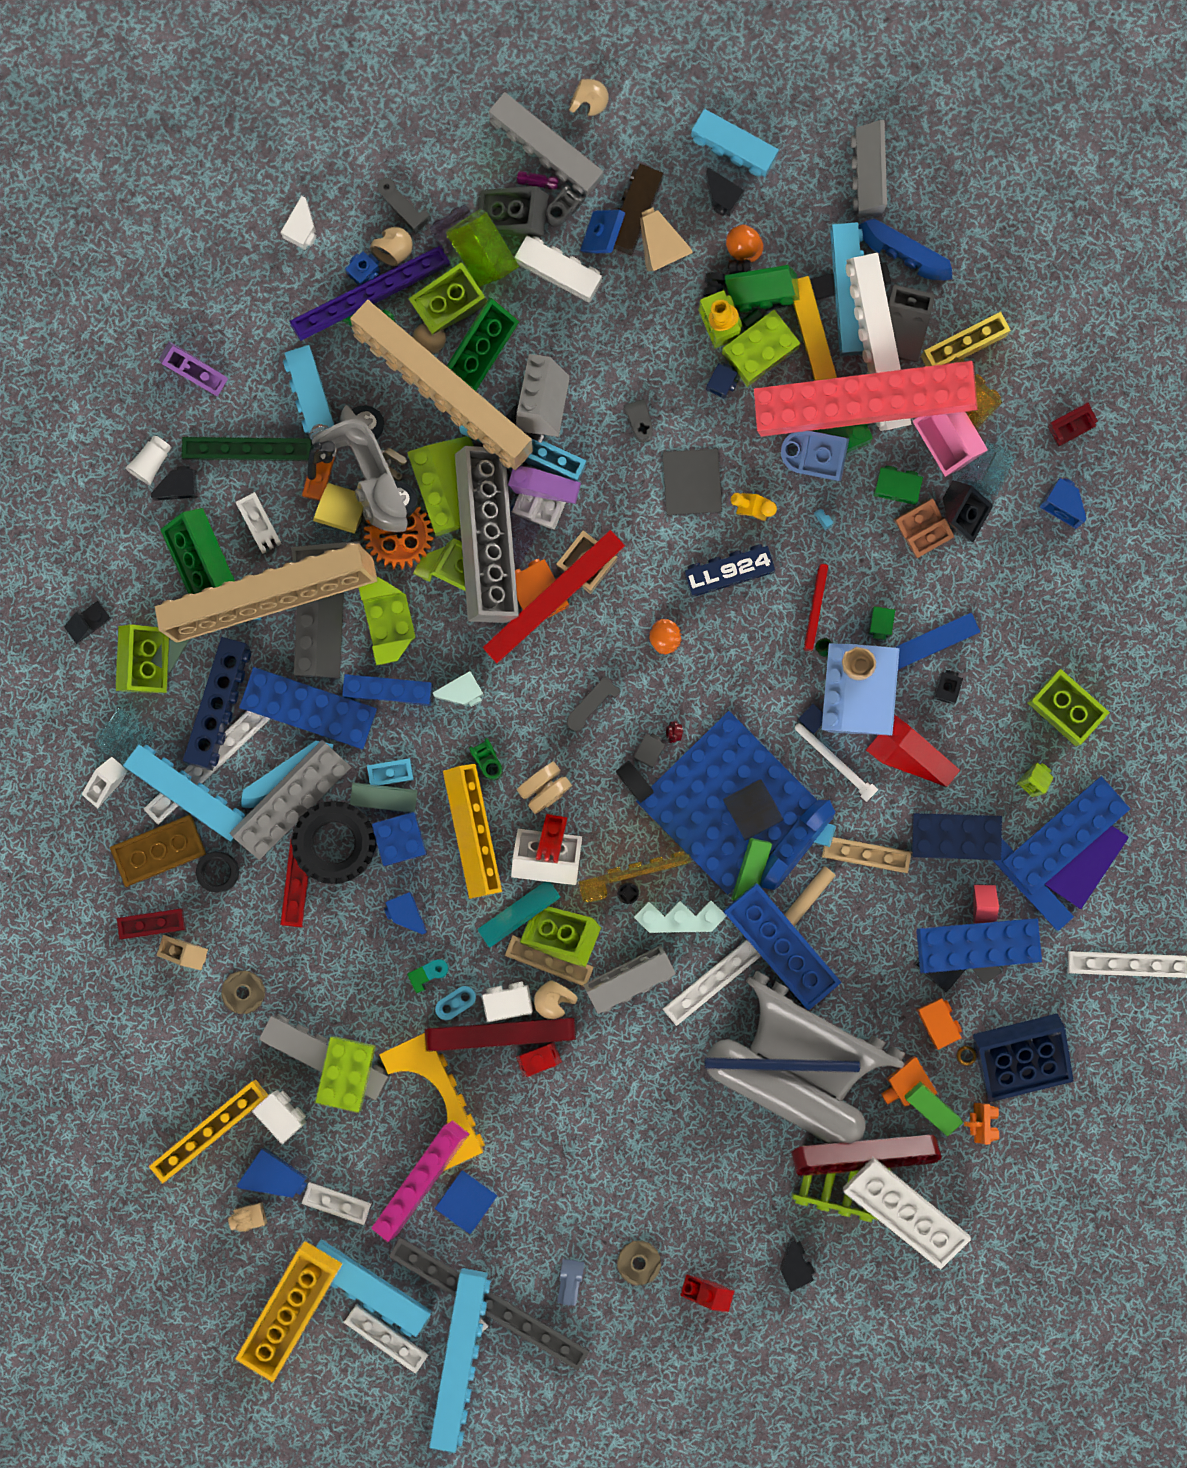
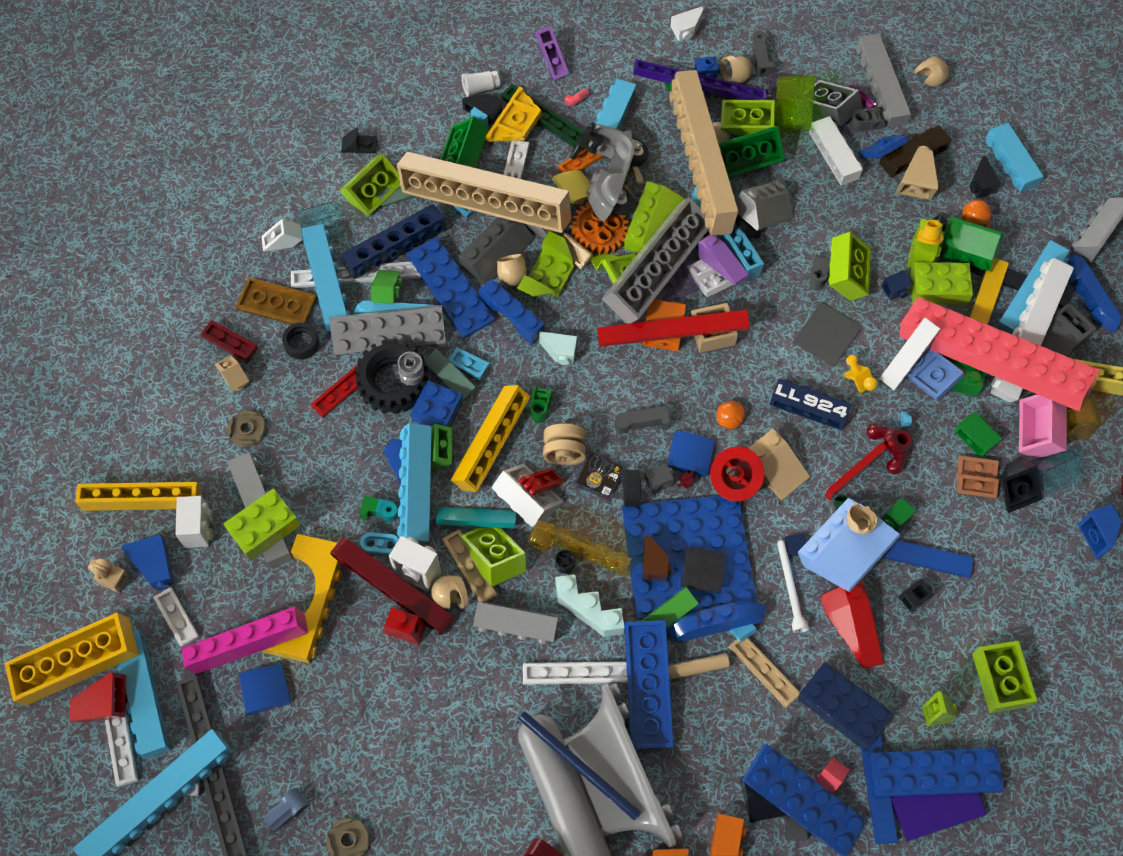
camera: 35 degrees right, 20 degrees down
none -> red slope [69,673,126,723]
none -> bright green brick [371,270,403,304]
none -> medium azure brick [397,423,431,544]
none -> light grey wheel [398,352,424,385]
none -> bright green brick [431,424,452,470]
none -> medium azure tile [471,107,488,126]
none -> yellow wing [486,86,542,142]
none -> tan helmet [497,254,527,286]
none -> tan tile [562,233,593,269]
none -> coral arm [565,89,590,106]
none -> tile [574,451,626,501]
none -> reddish brown slope [642,535,672,582]
none -> blue slope [667,431,715,477]
none -> red piece [710,446,764,501]
none -> tan slope [748,429,810,501]
none -> lime brick [829,232,871,300]
none -> dark red head [866,424,912,475]
none -> white tile [879,318,941,390]

